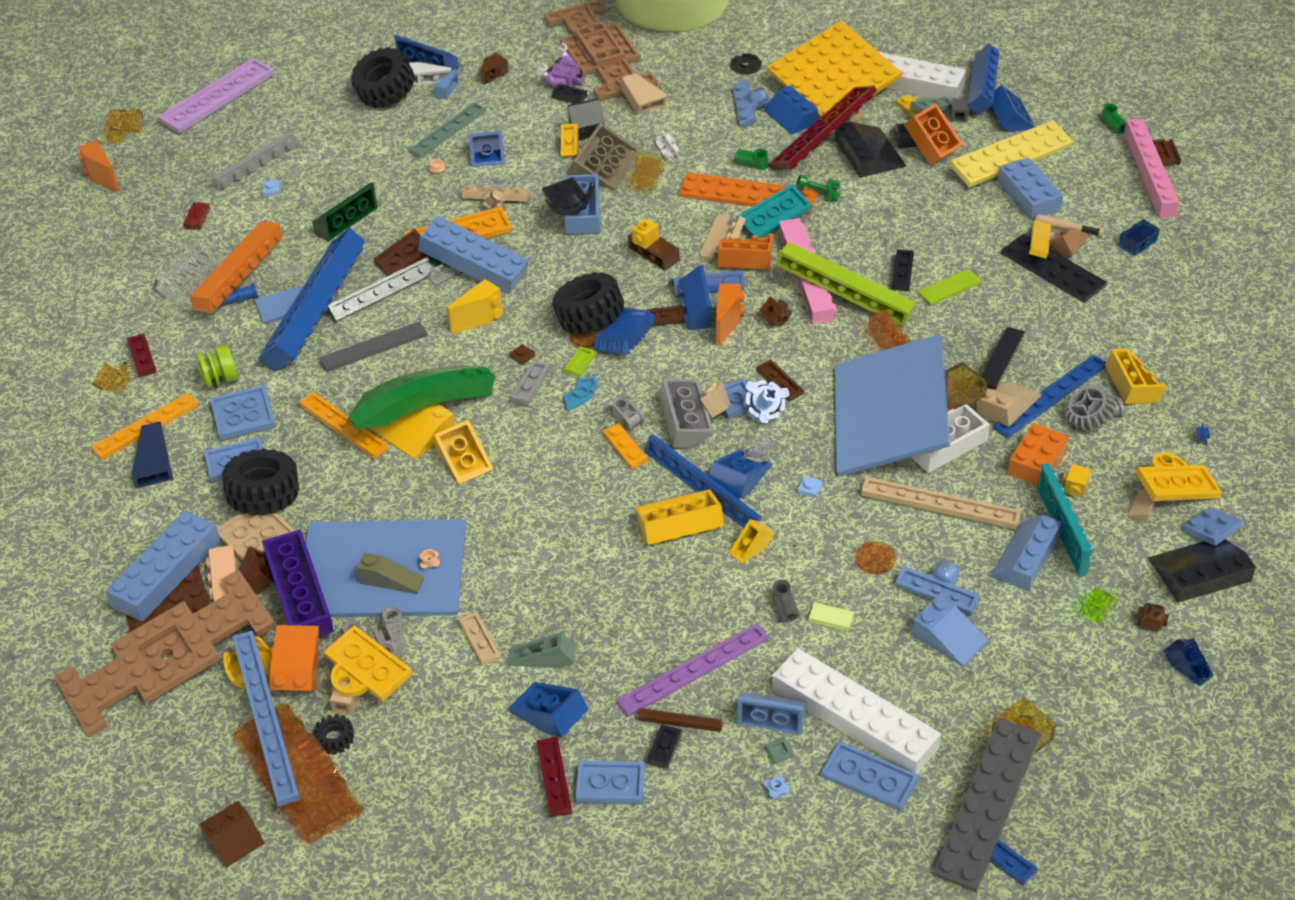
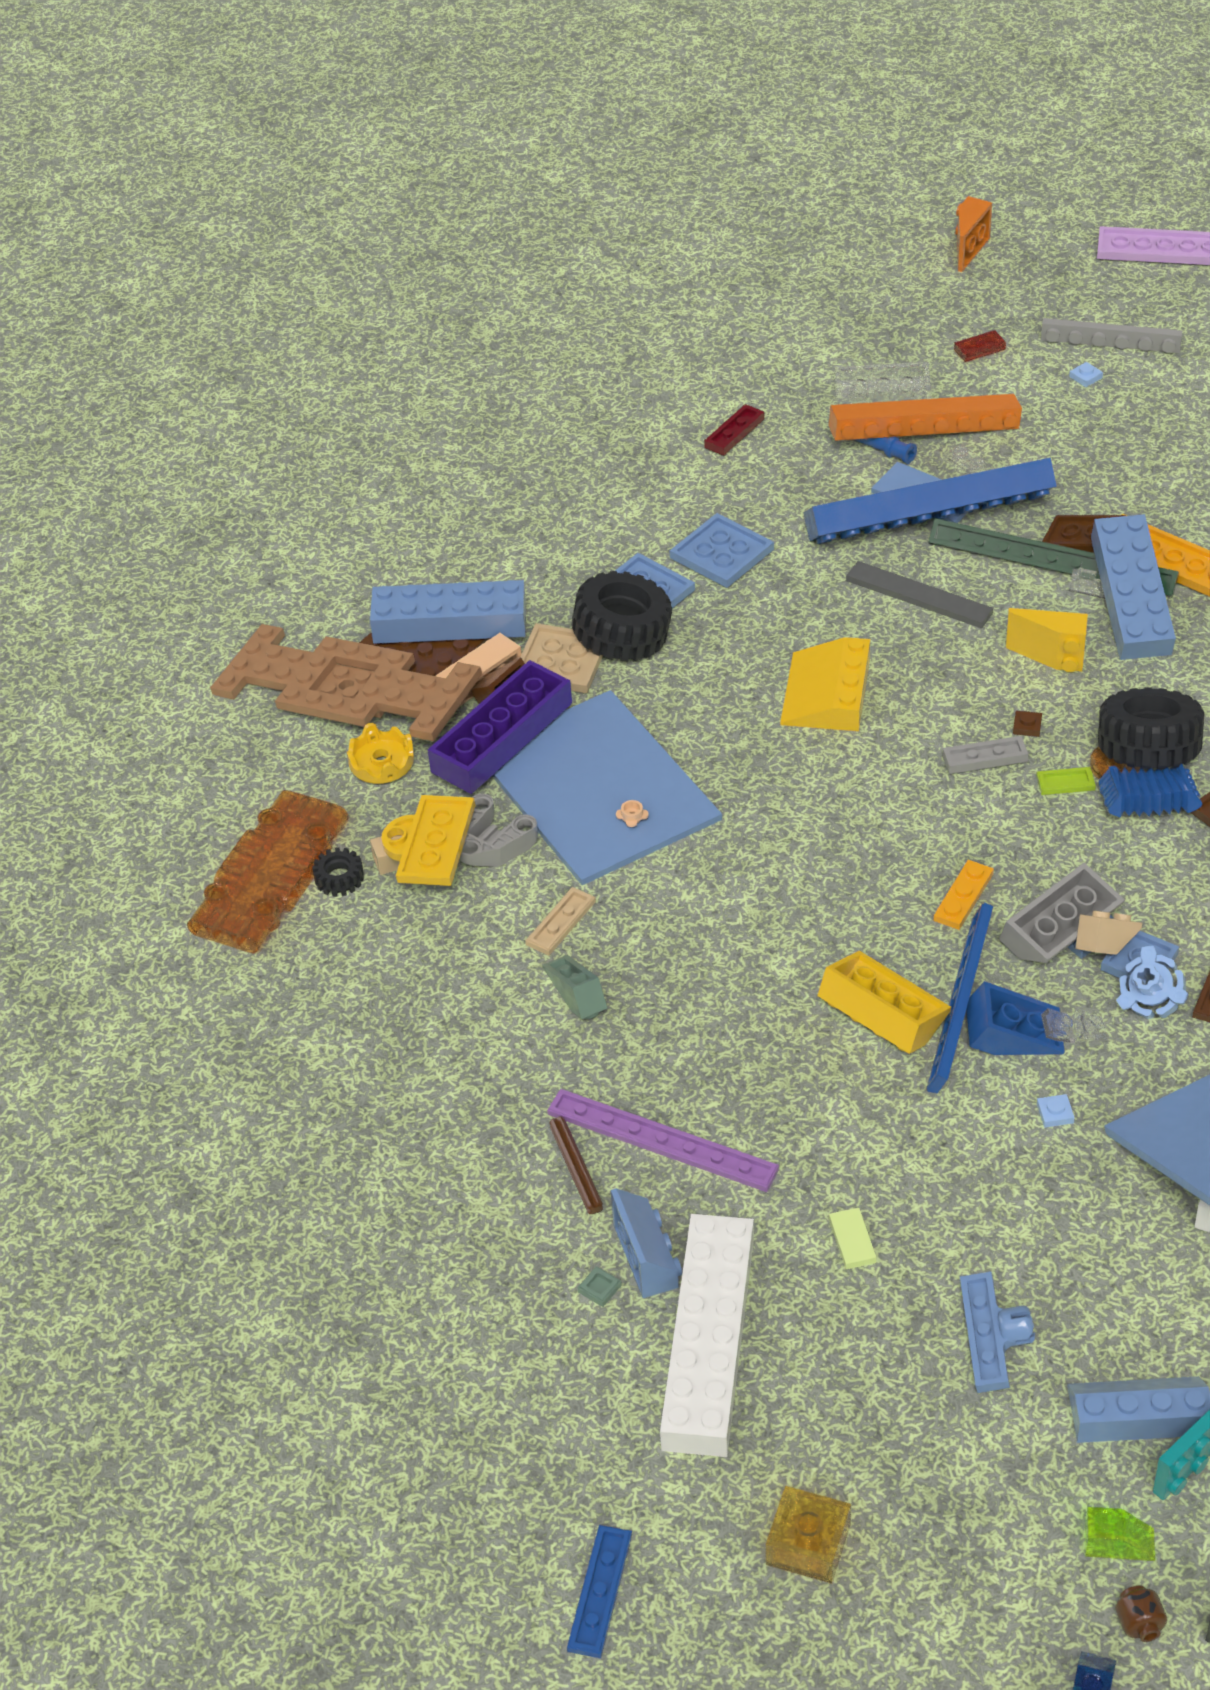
camera: 60 degrees right, 0 degrees up
light orange plate [91,393,199,460] -> none
clear yellow brick [92,361,131,393] -> none
clear yellow brick [104,109,145,144] -> none
dark blue slope [131,421,174,489] -> none
lime wheel [196,343,238,389] -> none
reddish brown slope [199,800,265,868] -> none
medium blue plate [232,631,300,807] -> none
orange slope [269,625,319,691] -> none
light orange plate [299,392,388,460] -> none
dark green slope [312,182,378,242] -> none
green slope [348,365,495,429] -> none
olive slope [357,553,424,594] -> none
yellow slope [433,419,494,485] -> none
blue slope [508,682,588,737] -> none
dark red plate [536,736,572,818] -> none
dark azure tile [563,376,597,411] -> none
medium blue plate [576,760,645,804] -> none
light grey piece [612,396,645,431] -> none
black plate [647,724,682,769] -> none
yellow slope [729,519,775,564] -> none
light blue plate [764,776,790,798] -> none
dark grey piece [772,580,799,622] -> none
medium blue tile [820,741,920,812] -> none
clear orange tile [856,541,896,576] -> none
tan plate [861,477,1022,530] -> none
medium blue slope [912,595,988,667] -> none
dark grey plate [933,718,1041,892] -> none

